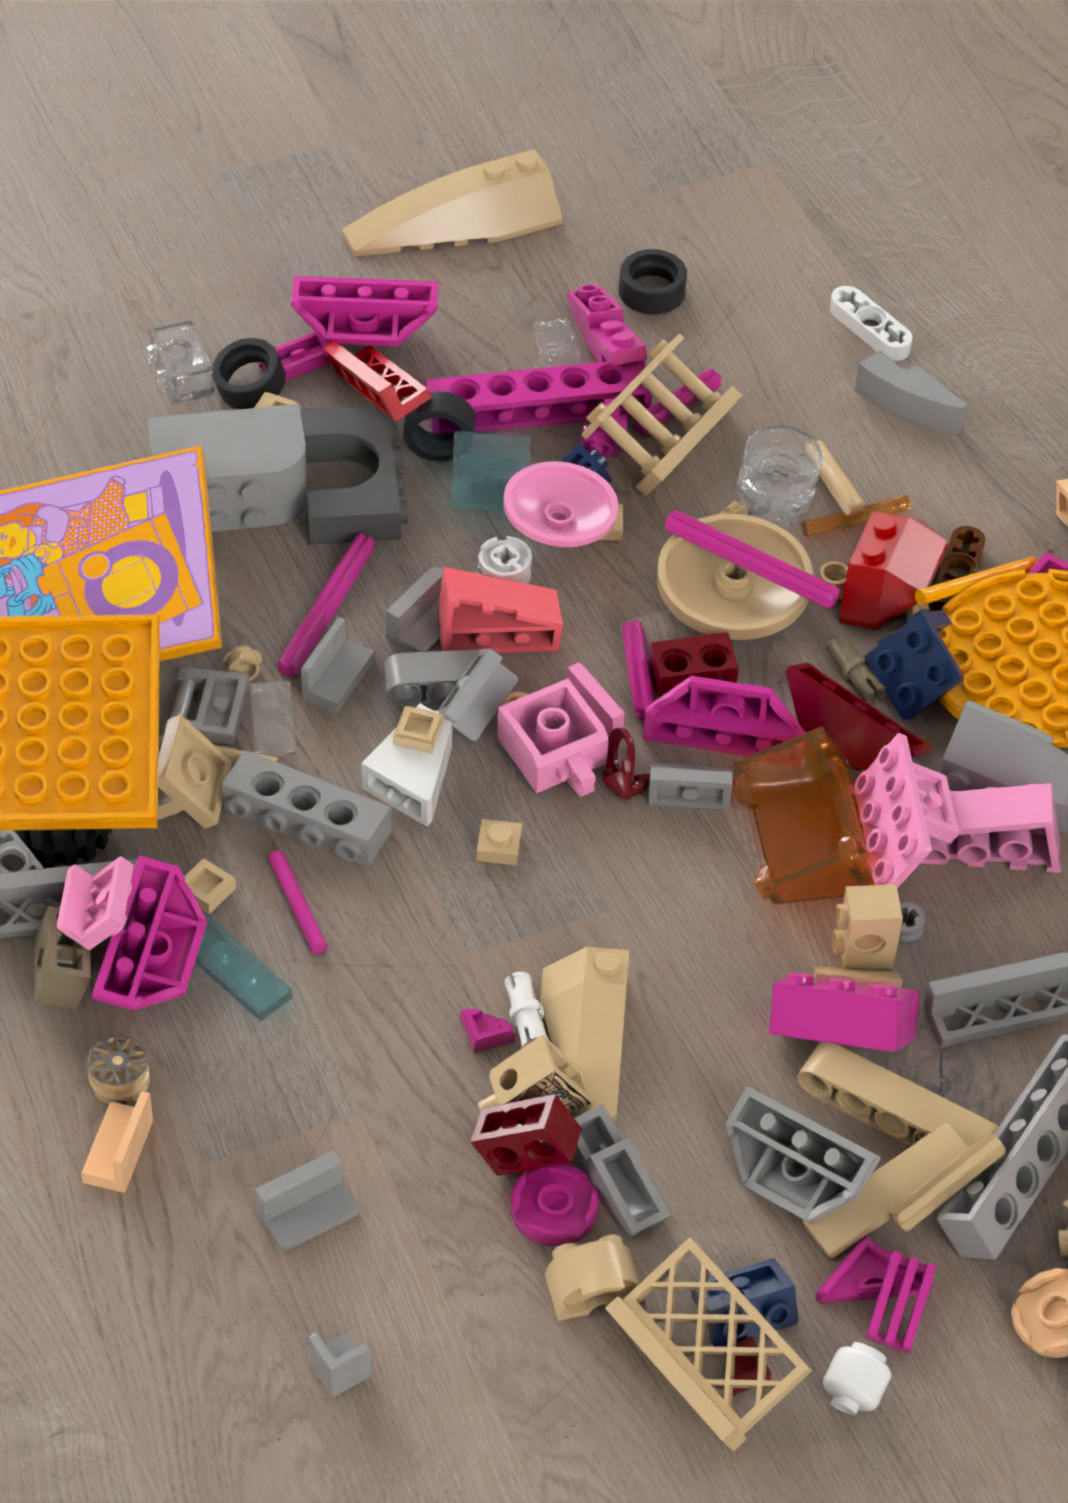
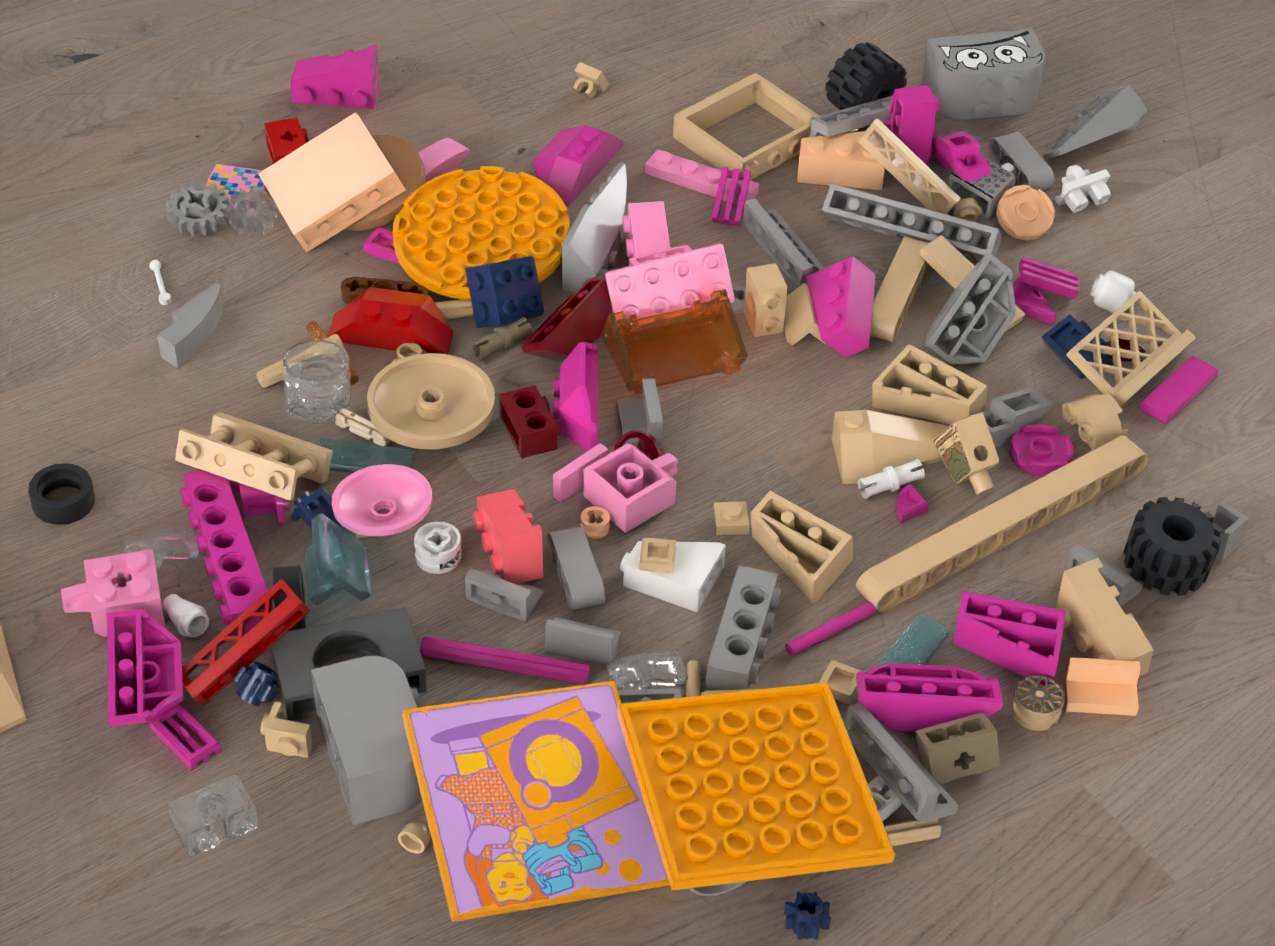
camera: 100 degrees left, 5 degrees down
bright pink bracket [57,856,134,950] -> none
black tyre [212,338,286,409] -> none
light grey panel [438,648,518,741] -> none
dark red brick [470,1094,582,1176] -> none
dark pink slope [567,284,647,366] -> none
dark pink axle [622,620,655,719] -> none
dark pink axle [665,510,839,608] -> none
white beam [830,286,912,361] -> none
tan axle [891,1133,1006,1231] -> none
light orange bar [915,556,1038,605] -> none
none -> bright pink hinge [61,549,165,637]
none -> white hinge [149,260,171,305]
none -> white cone [162,594,209,637]
none -> dark blue gear [234,662,280,706]
none -> clear light blue tile [318,438,415,473]
none -> tan wedge [750,491,853,605]
none -> tan beam [856,436,1149,612]
none -> tan wedge [872,344,987,425]
none -> dark pink wedge [953,591,1066,690]
none -> tan wedge [1056,558,1154,676]
none -> black wheel [1123,497,1222,596]
none -> dark pink tile [1140,356,1218,424]

